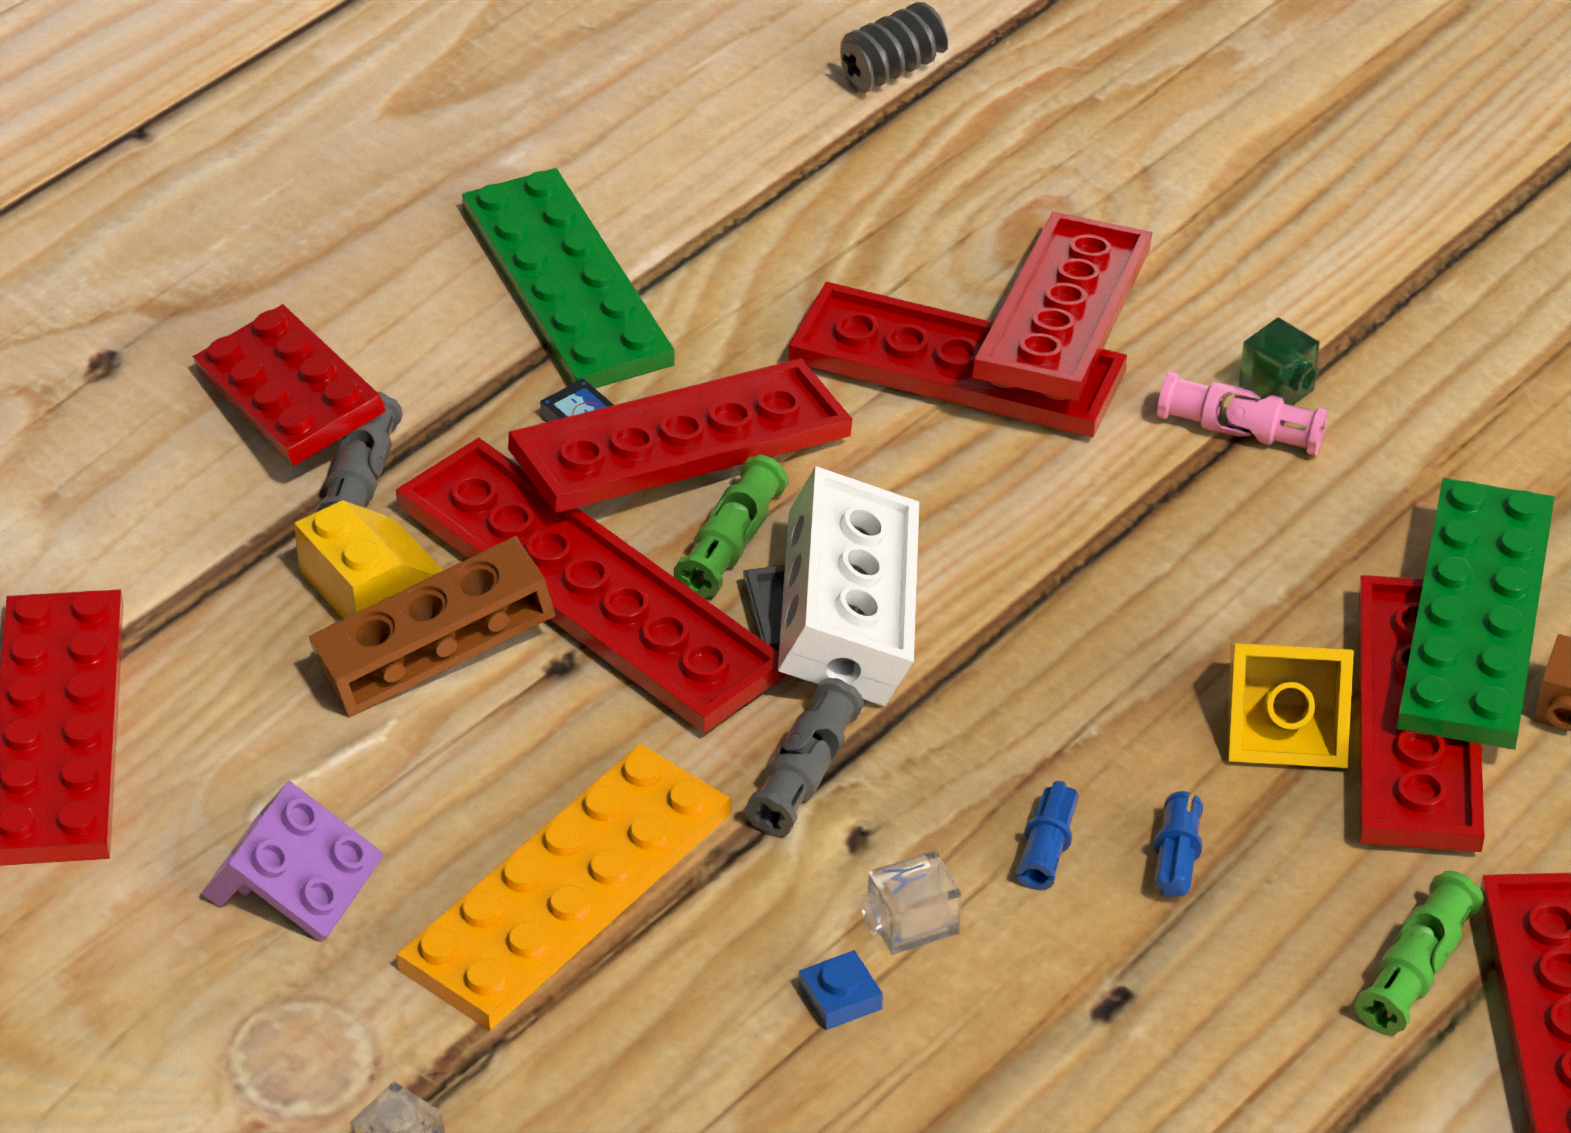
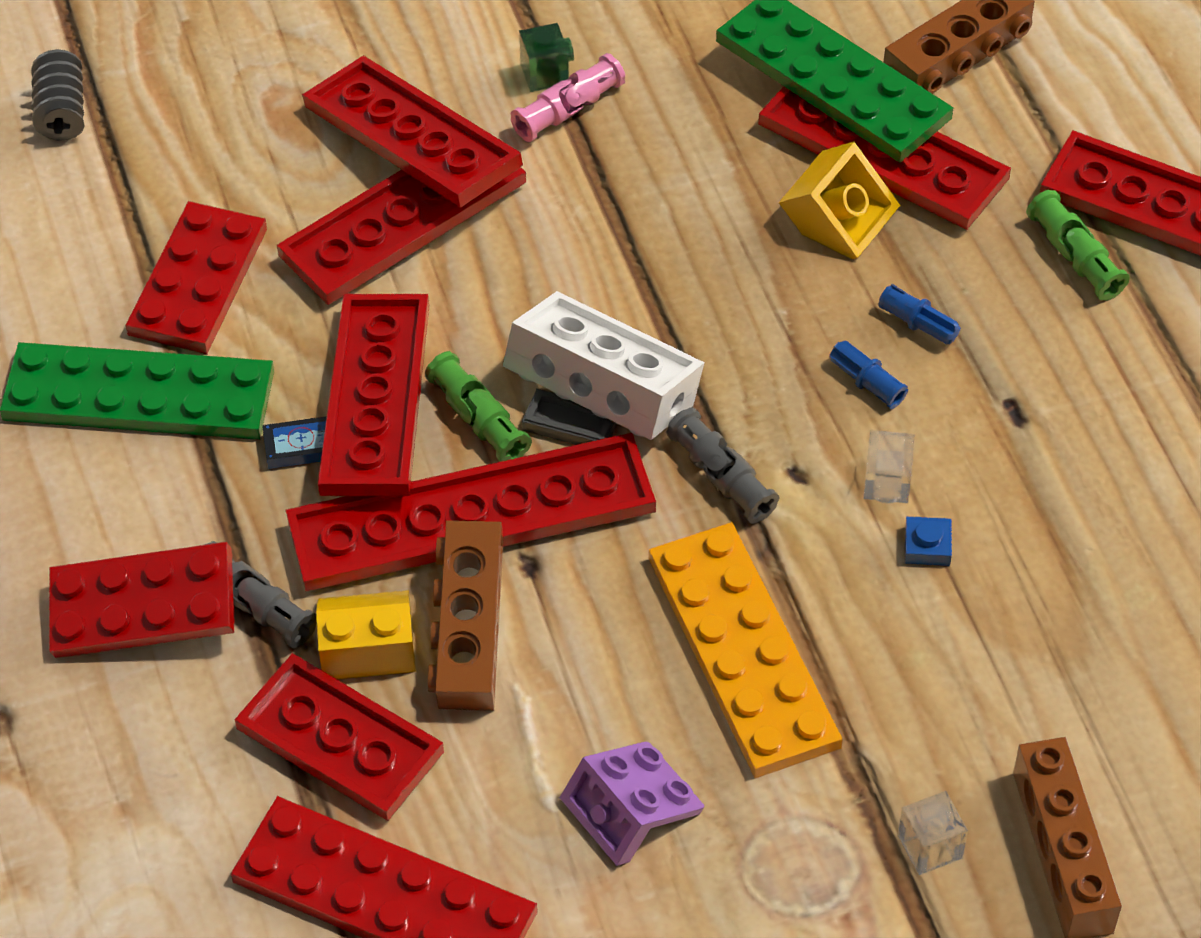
camera: 60 degrees left, 10 degrees up
none -> red plate [125,201,267,354]
none -> red plate [234,653,444,821]

